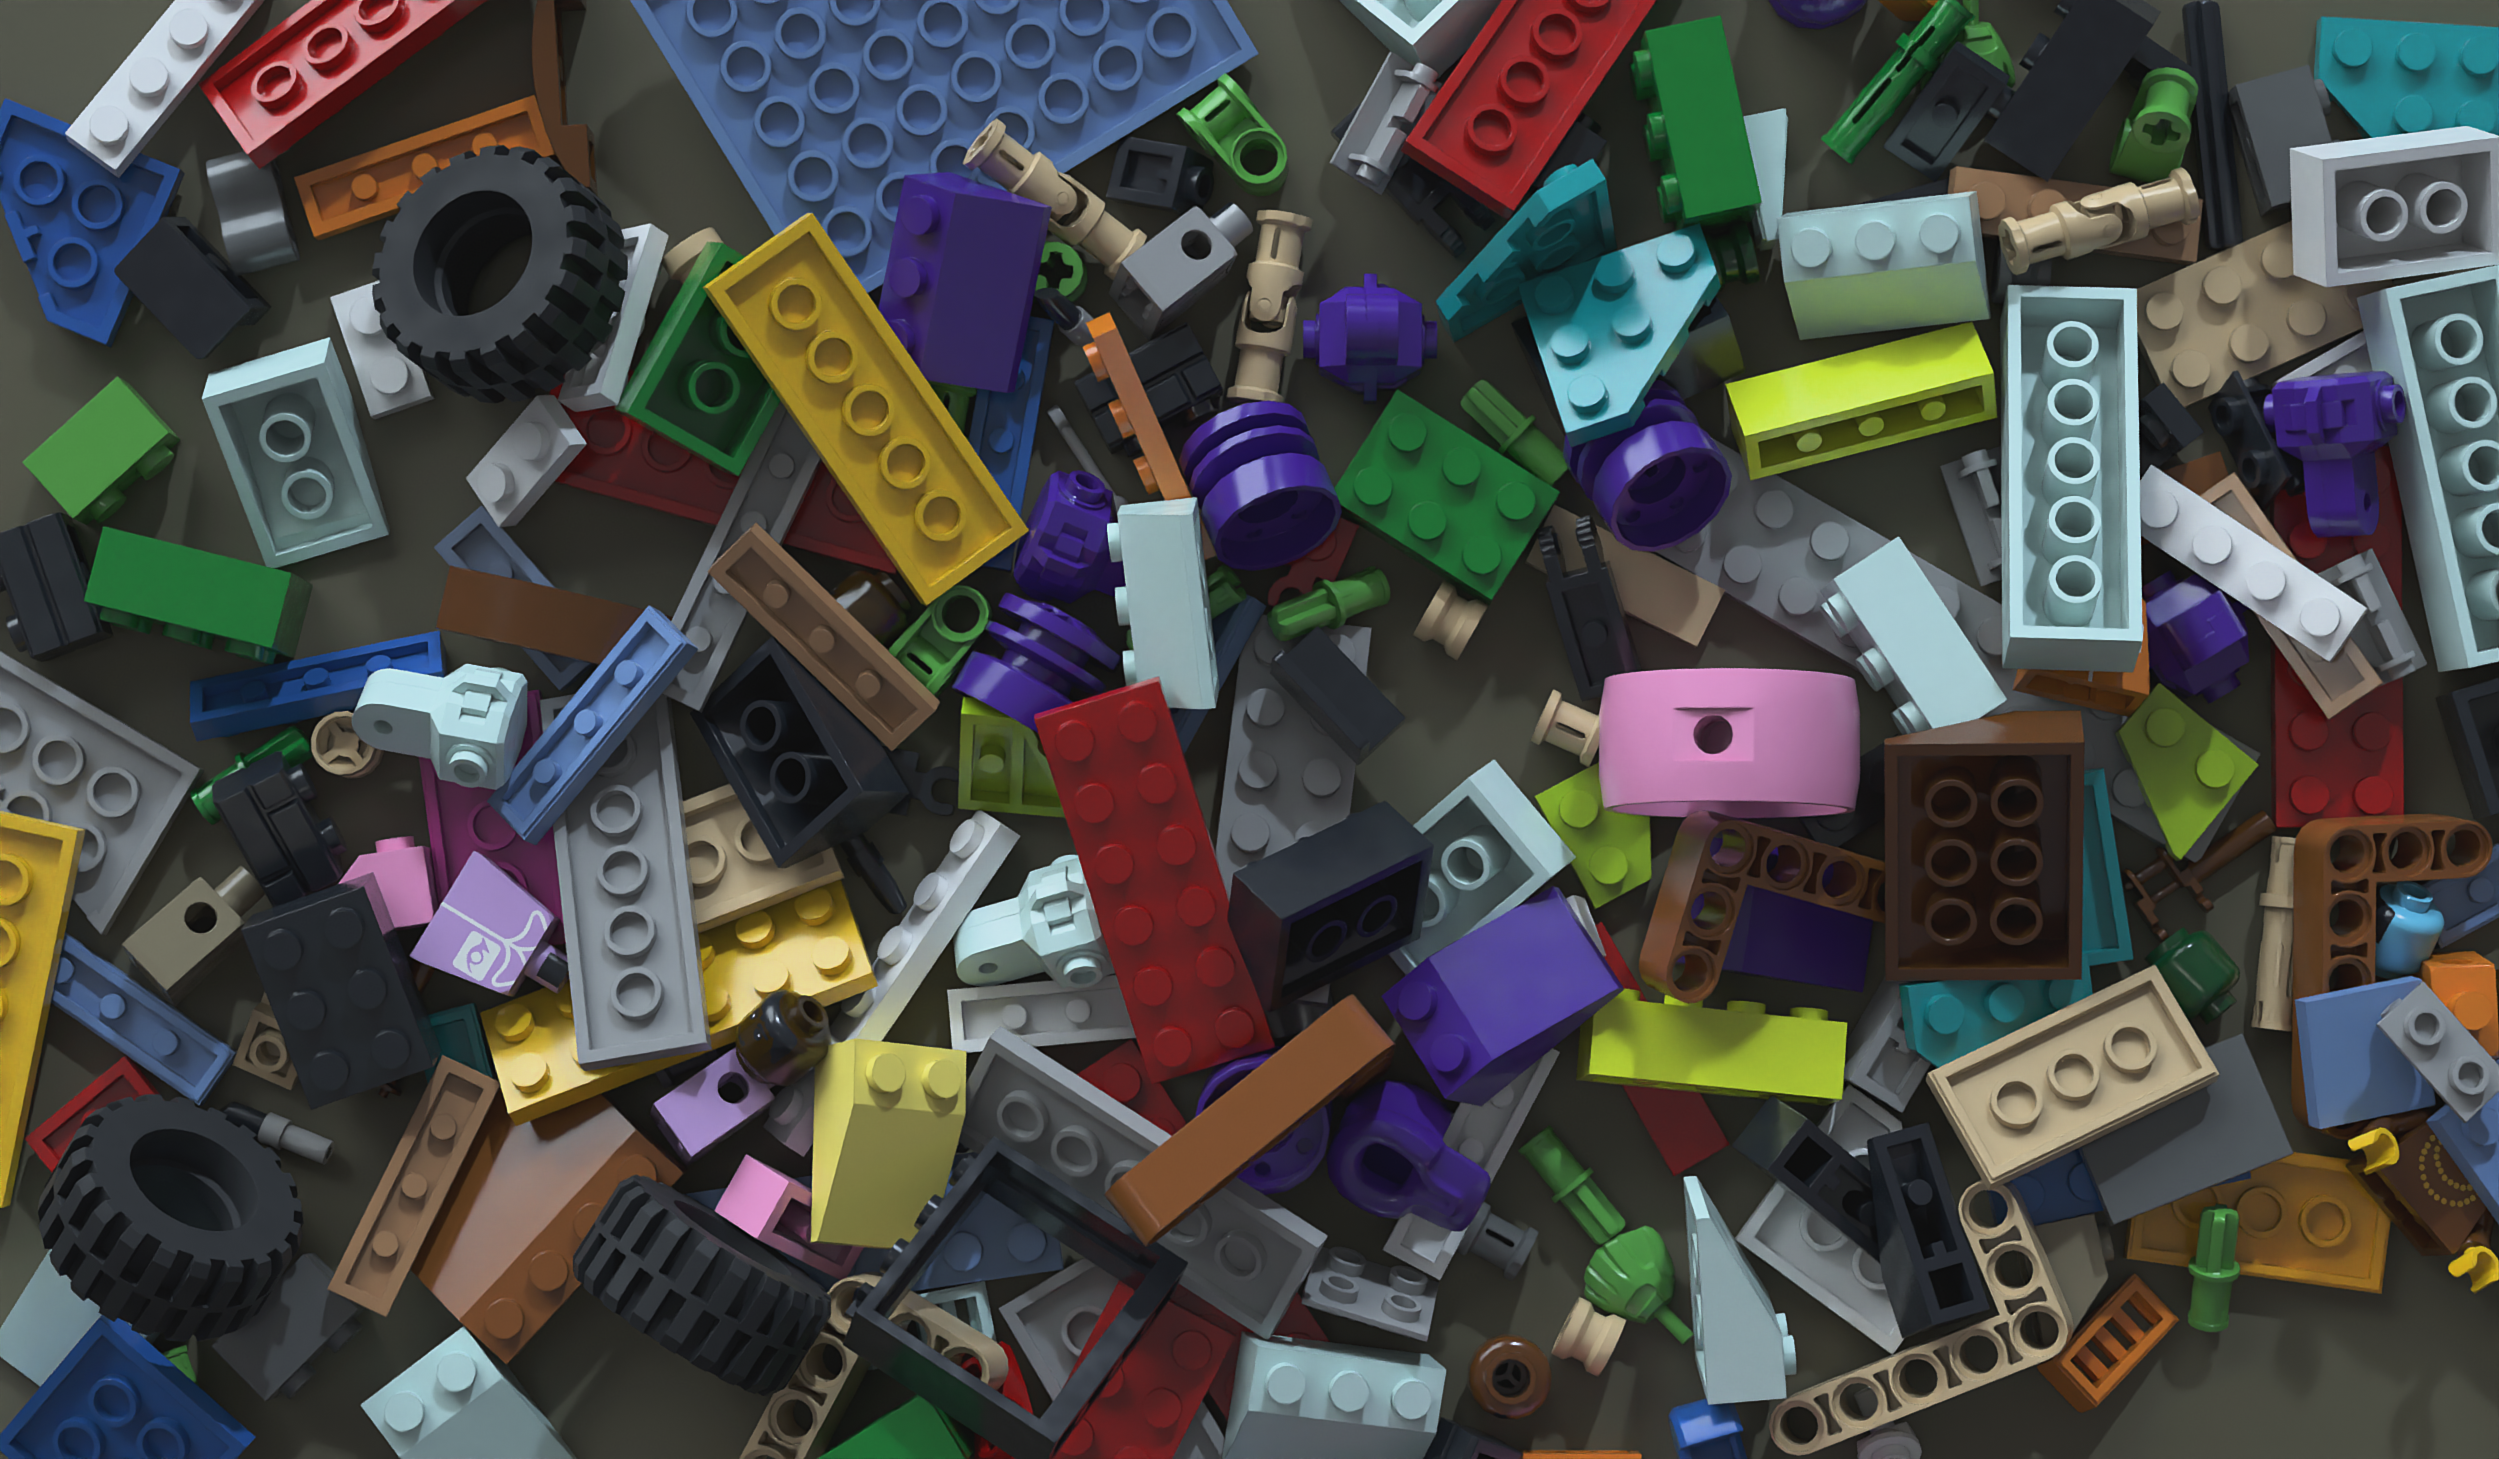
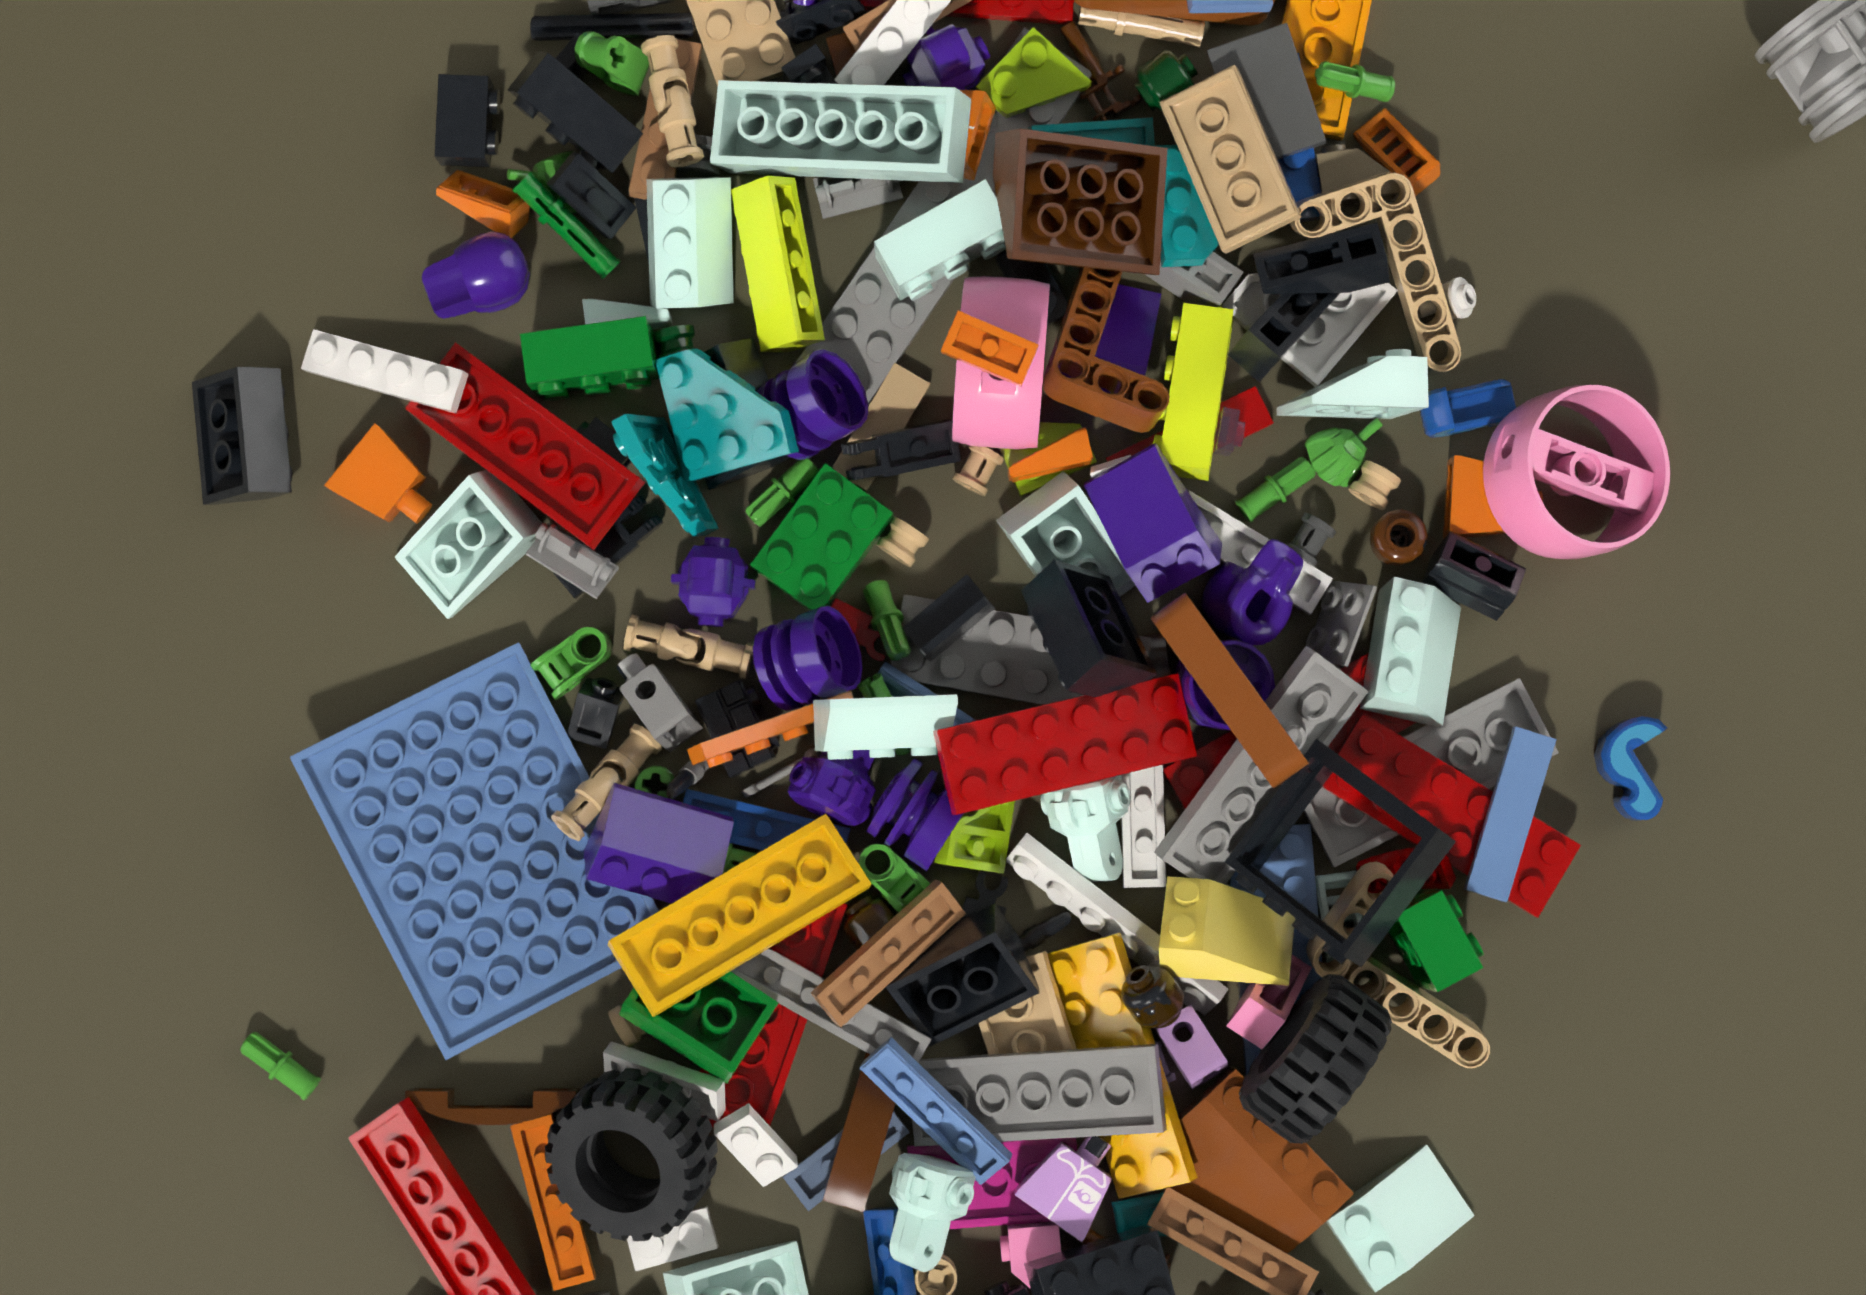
camera: 85 degrees left, 0 degrees up
none -> orange plate [941,310,1039,387]
none -> orange slope [1008,427,1093,483]
none -> plate [1213,407,1245,456]

